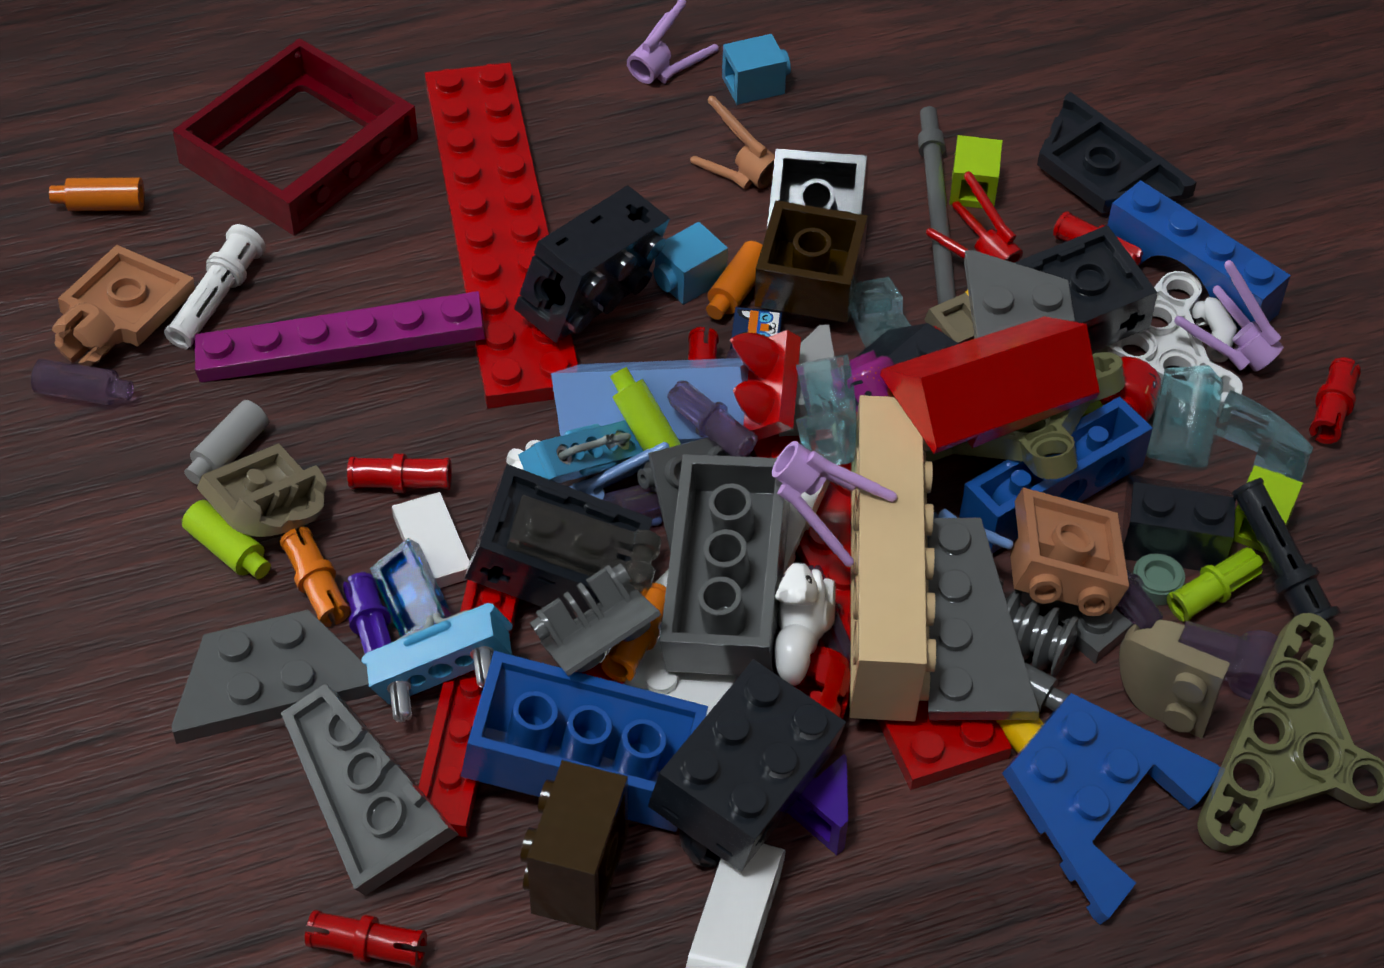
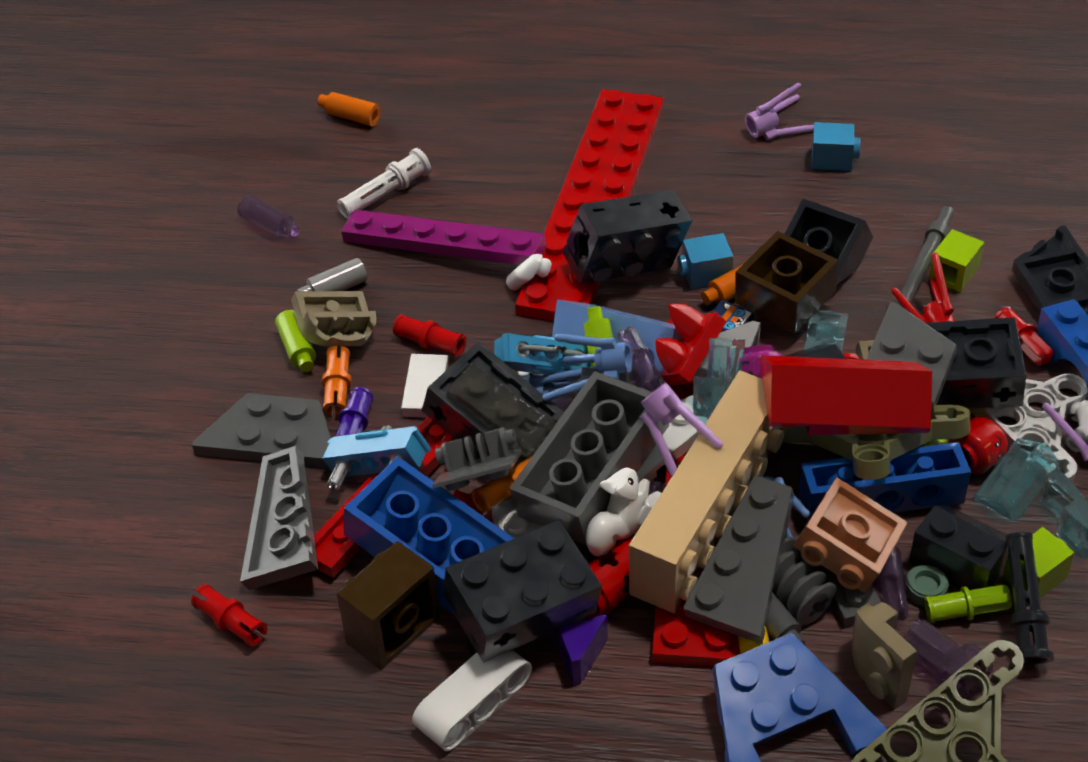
camera: 30 degrees right, 5 degrees down
nougat plate [52,245,195,367] -> none
dark red piece [172,38,418,236] -> none
clear blue tile [370,538,452,637] -> none
nougat plant [690,95,775,190] -> none
none -> white arm [506,254,552,291]
none -> medium blue plant [542,334,633,401]

